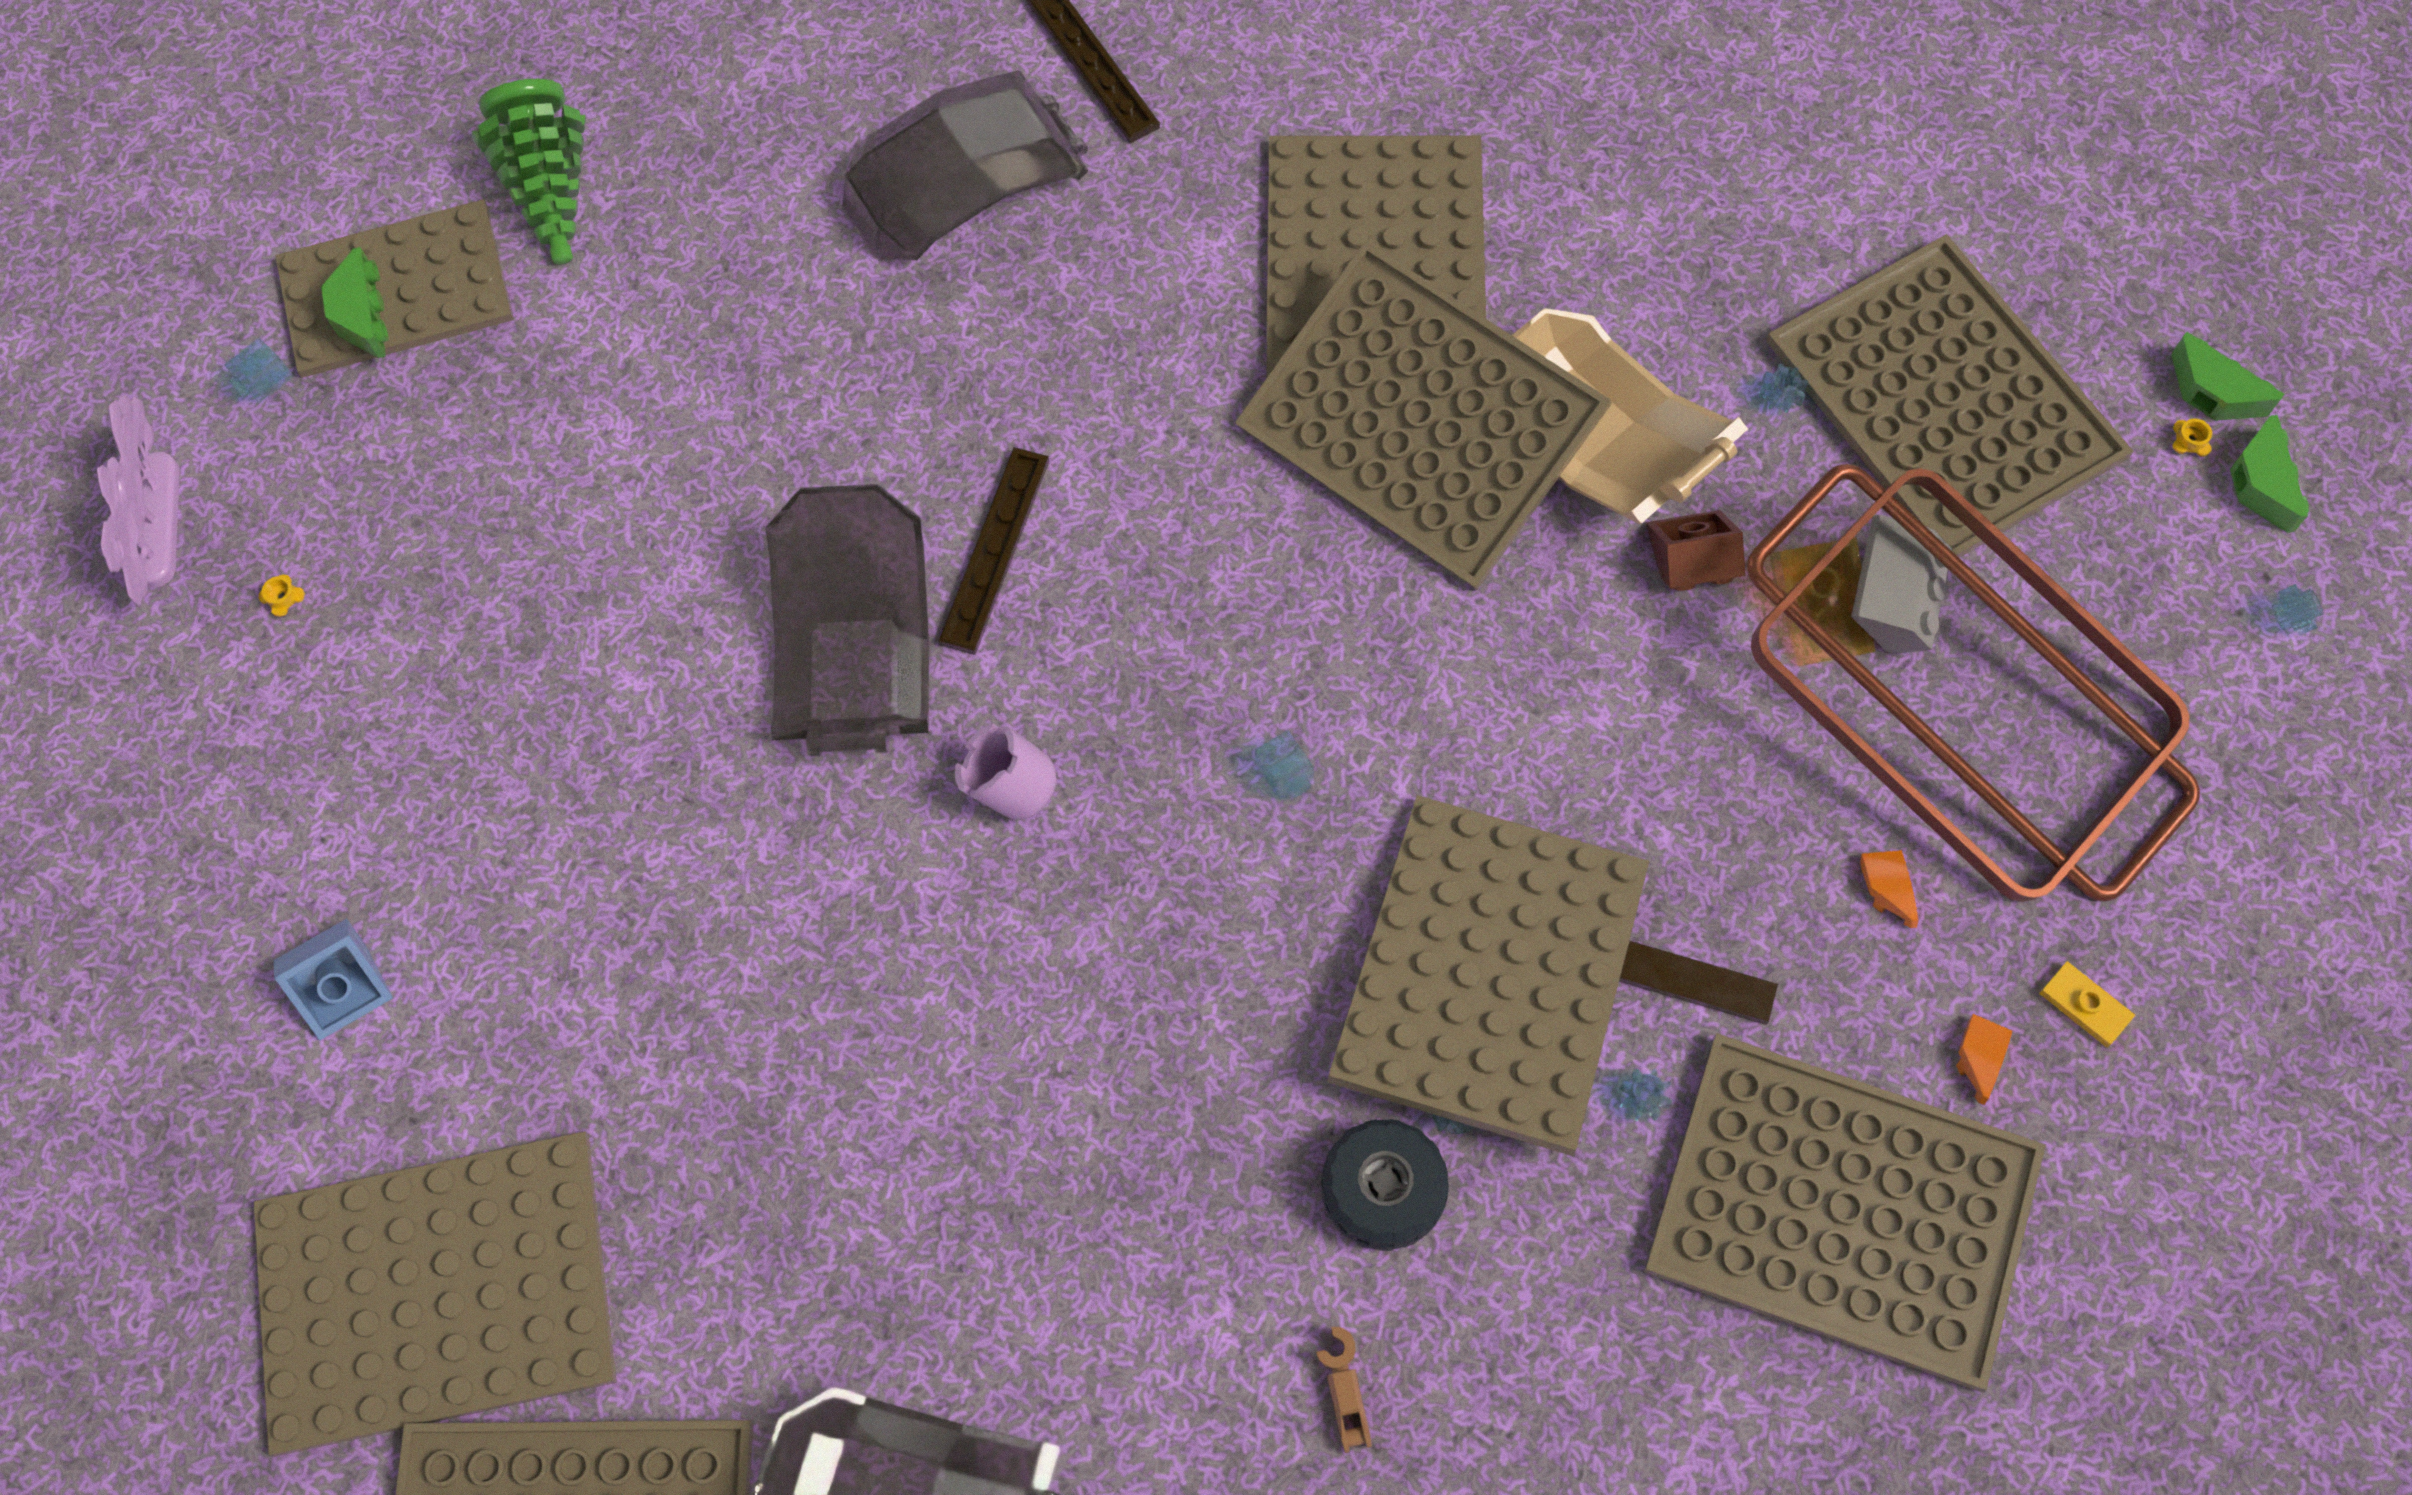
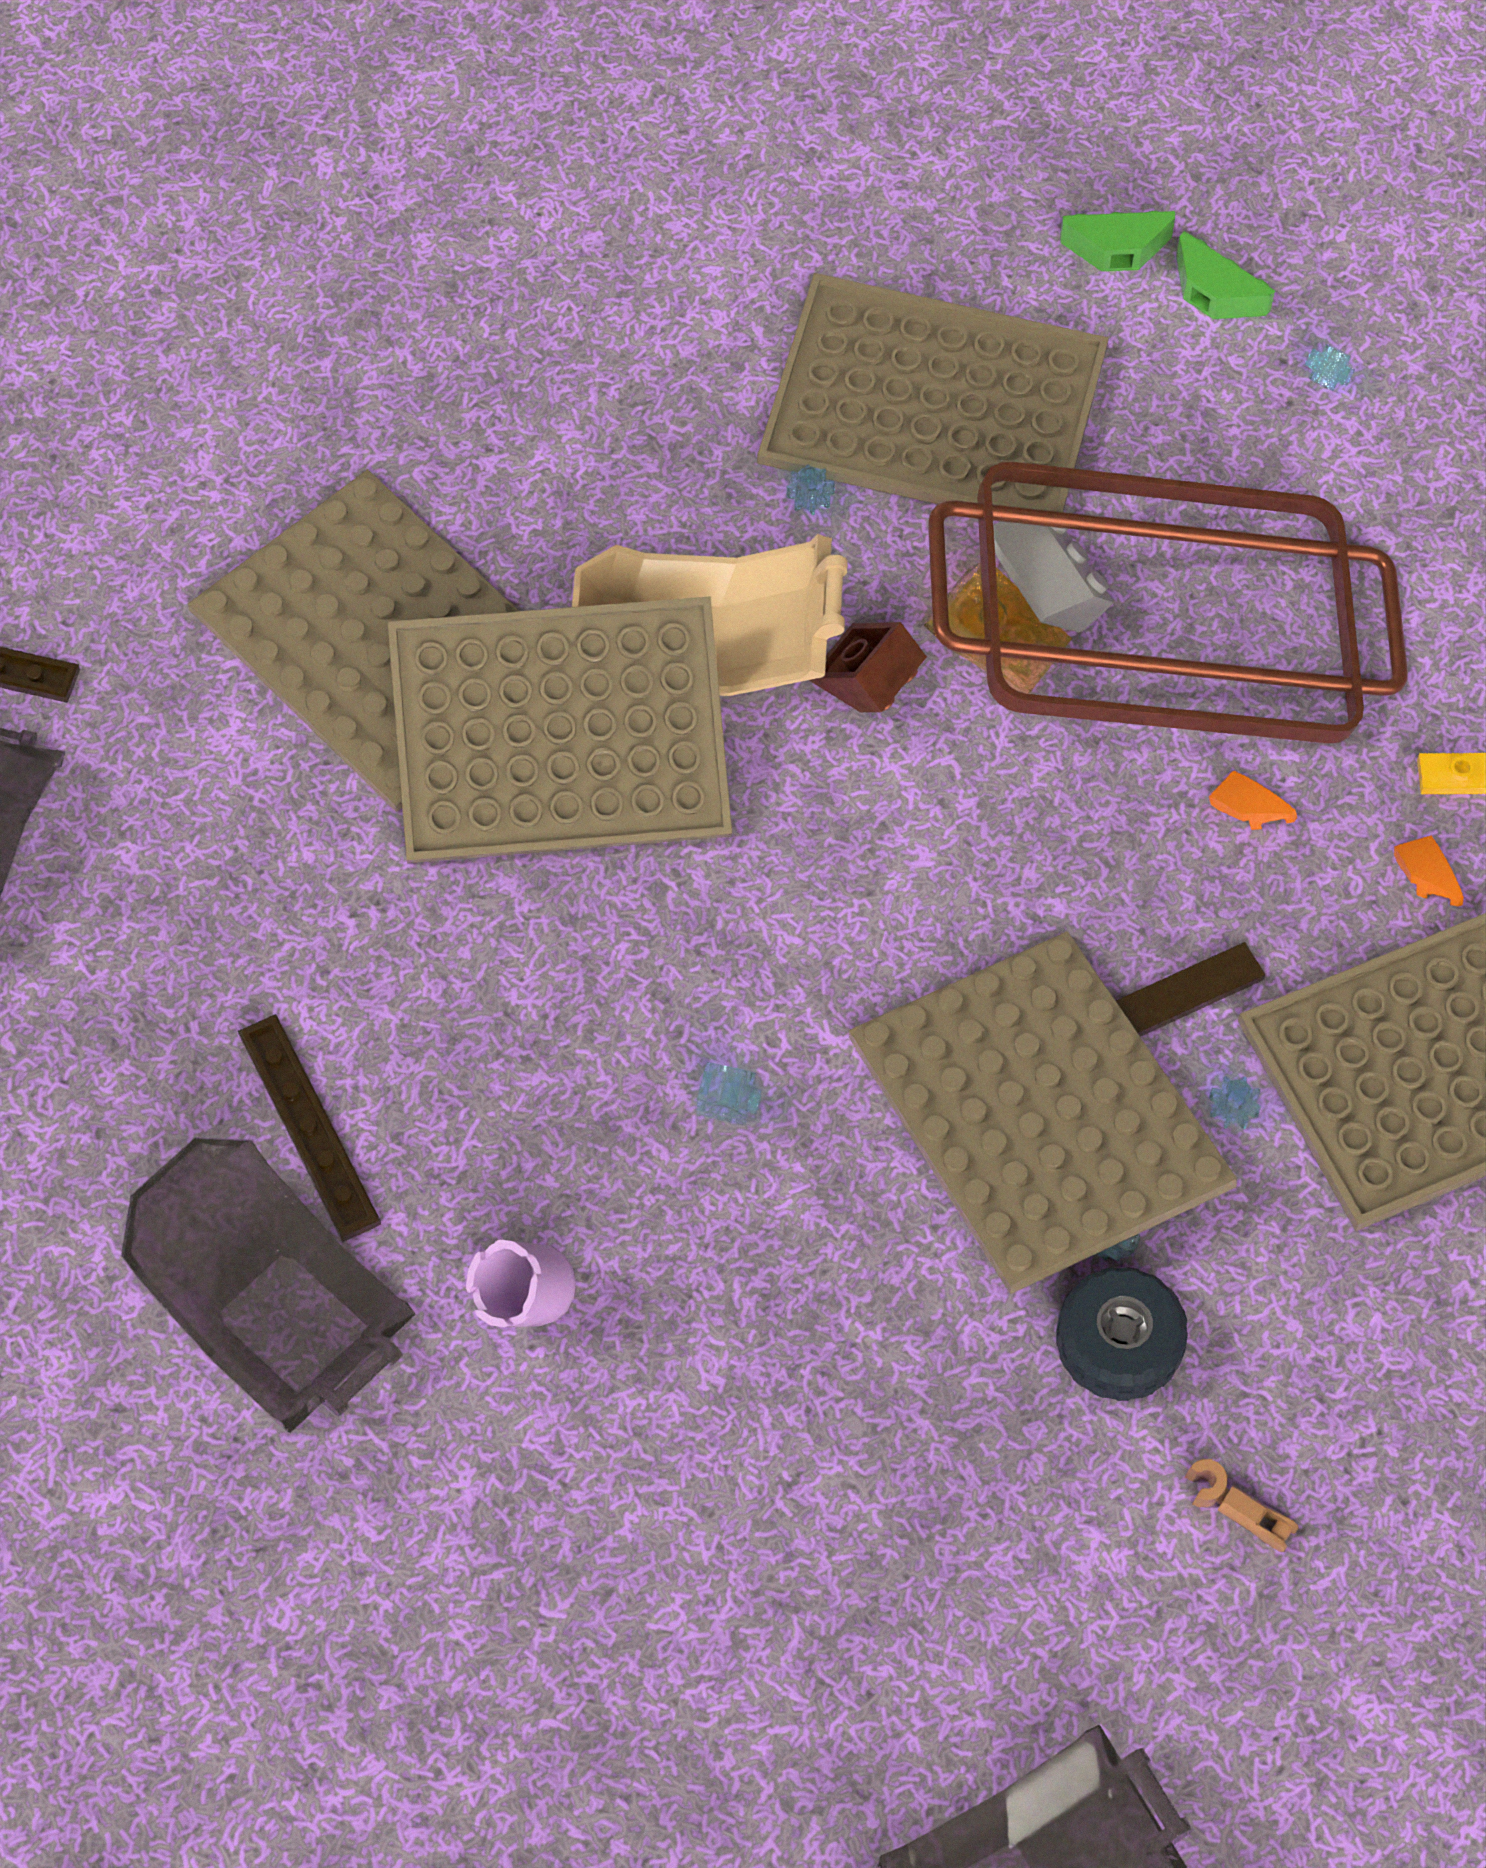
camera: 50 degrees left, 5 degrees down
yellow plate [2172,418,2212,457] -> none

